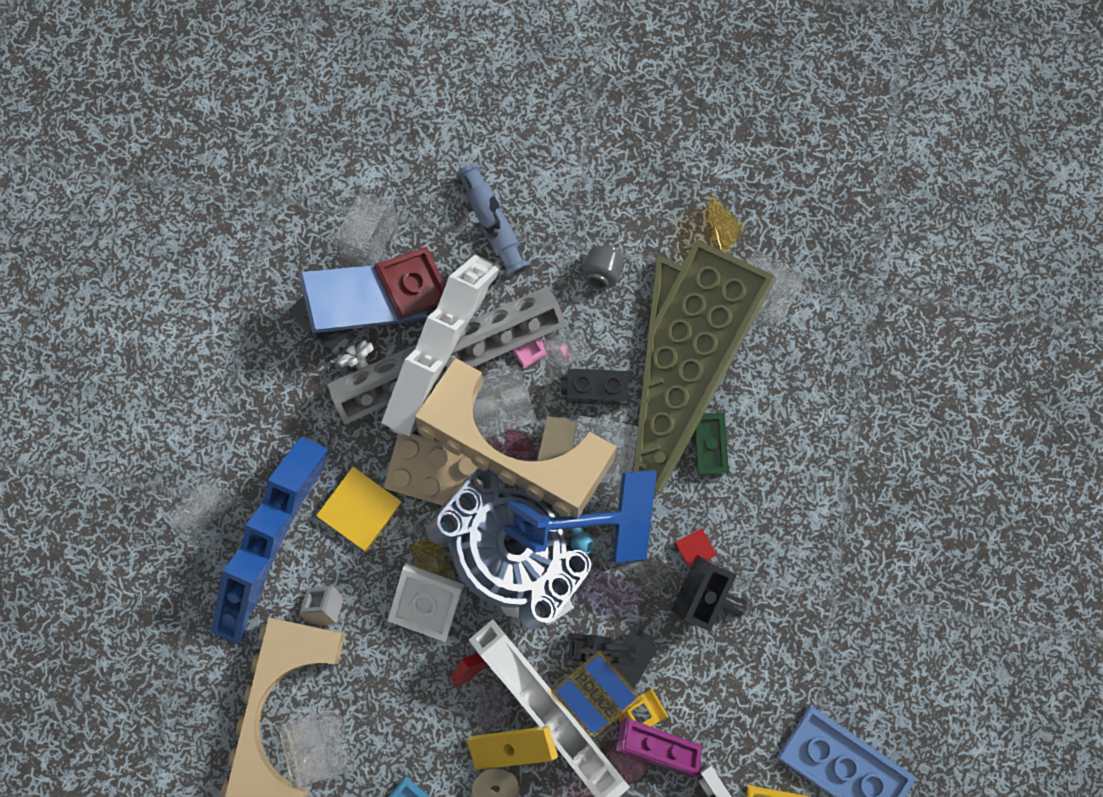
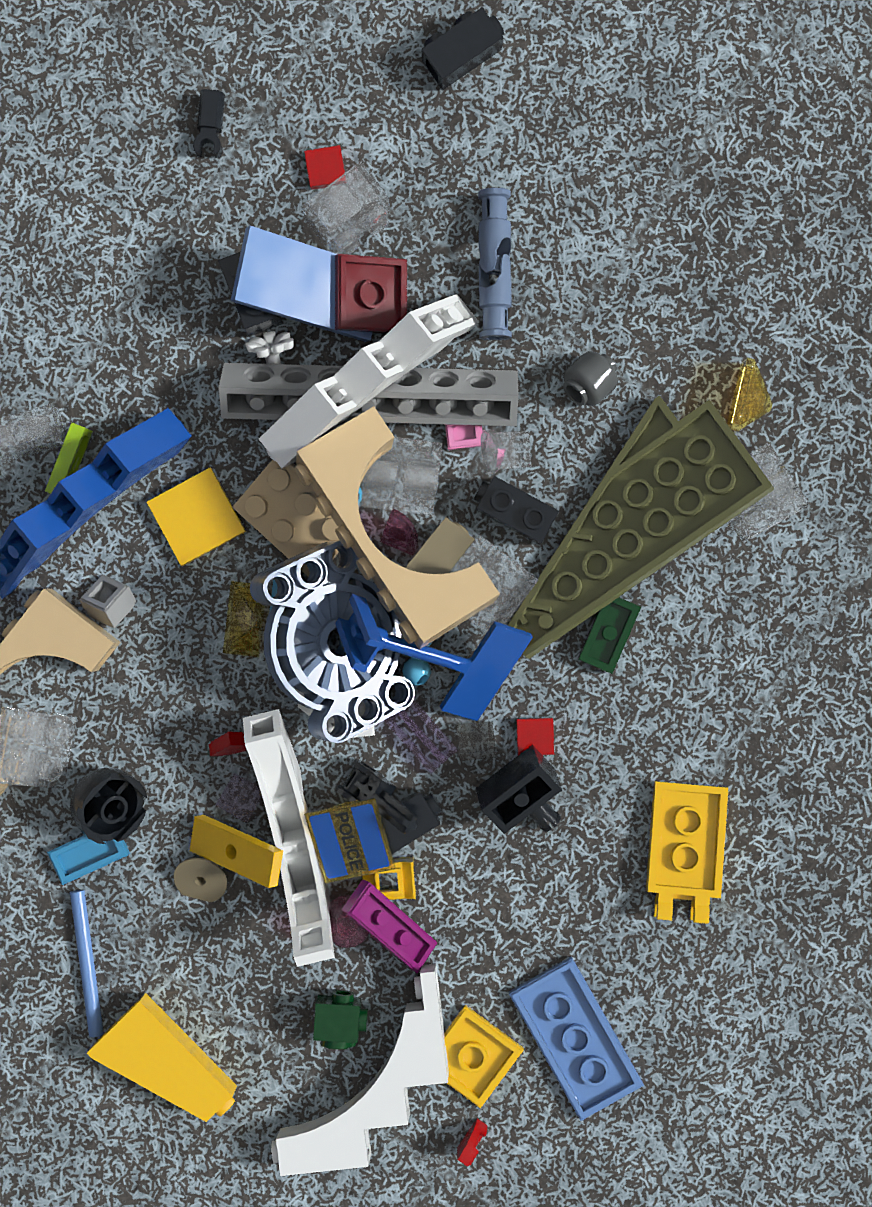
camera: 30 degrees right, 10 degrees up
white plate [388,564,464,642] -> none
none -> lime tile [45,422,93,494]
none -> black cylinder [70,768,147,844]
none -> black bar [193,89,225,158]
none -> red tile [304,145,347,190]
none -> black brick [421,7,504,91]
none -> yellow tile [646,781,728,924]

